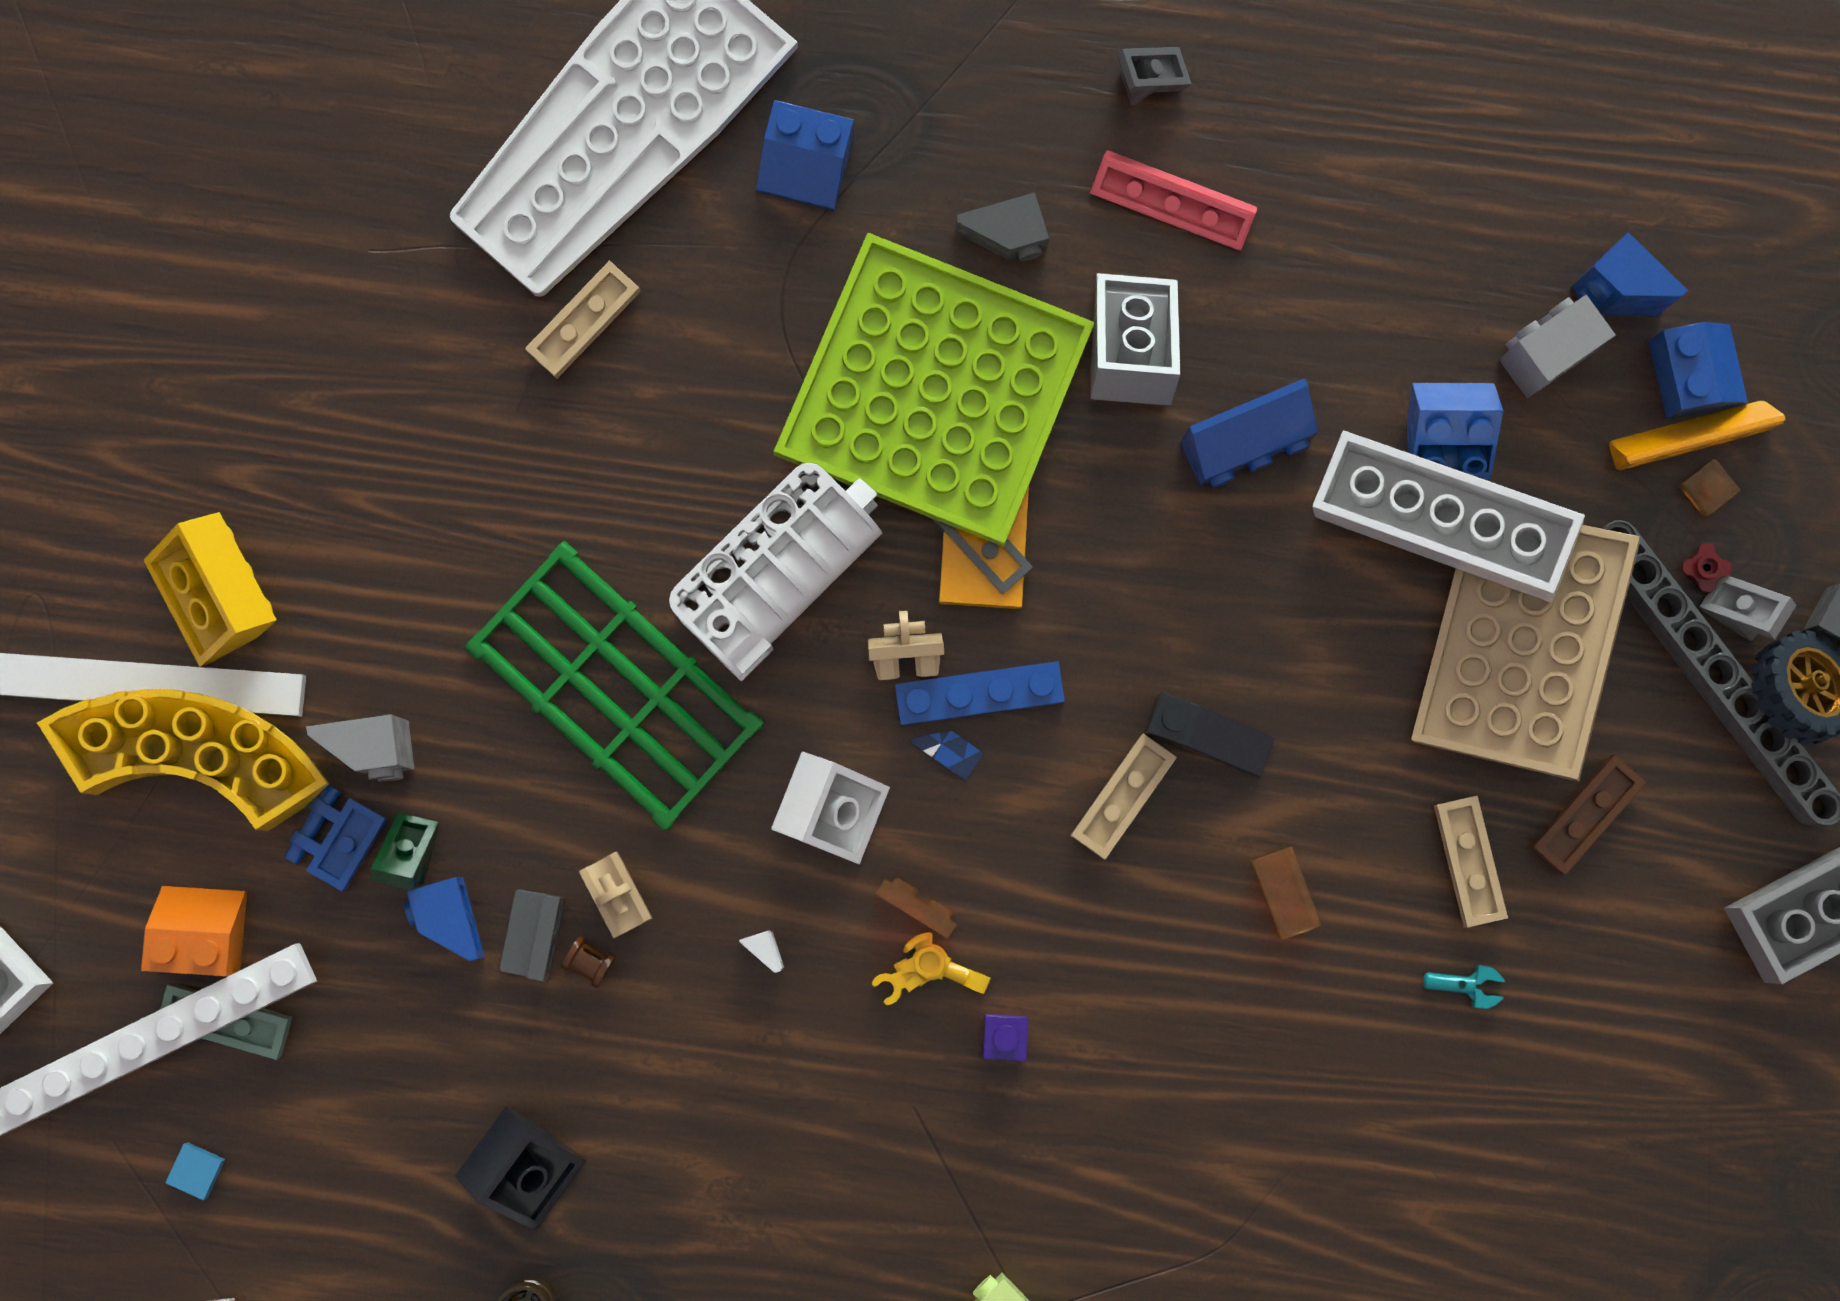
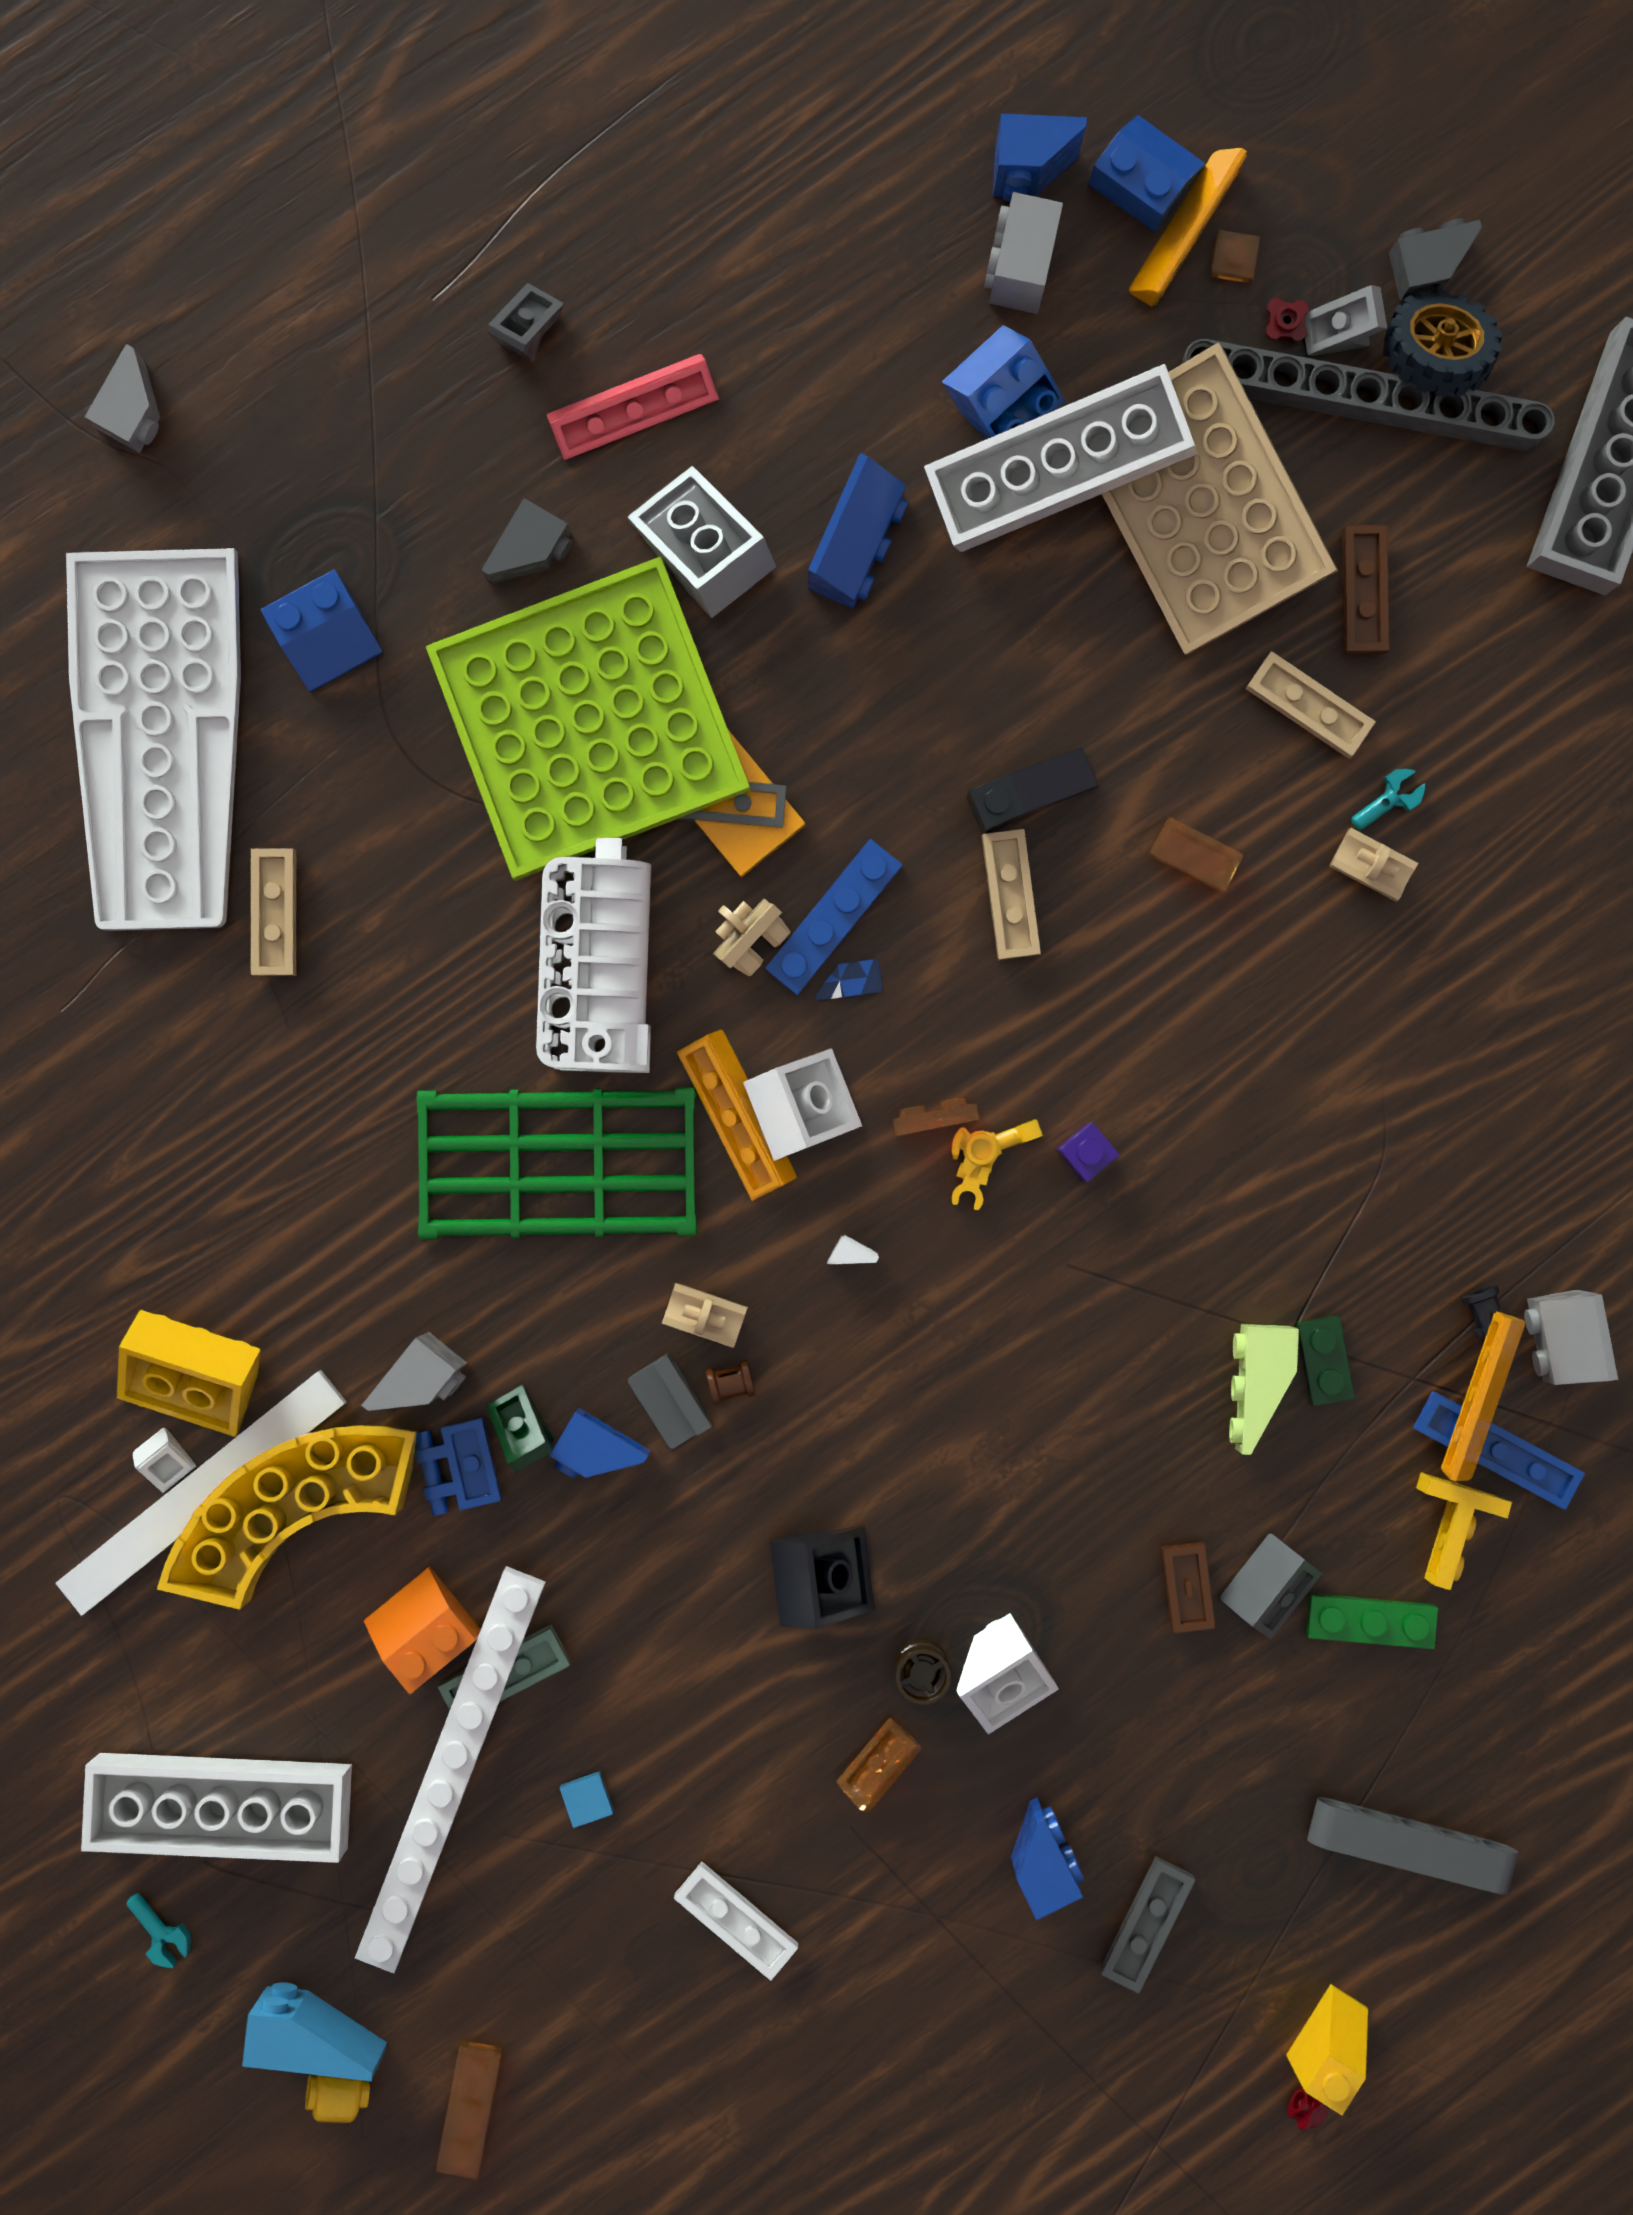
camera: 40 degrees left, 5 degrees up
none -> white slope [133,1428,196,1493]
none -> light orange slope [677,1030,797,1201]
none -> tan hips [1329,828,1418,901]

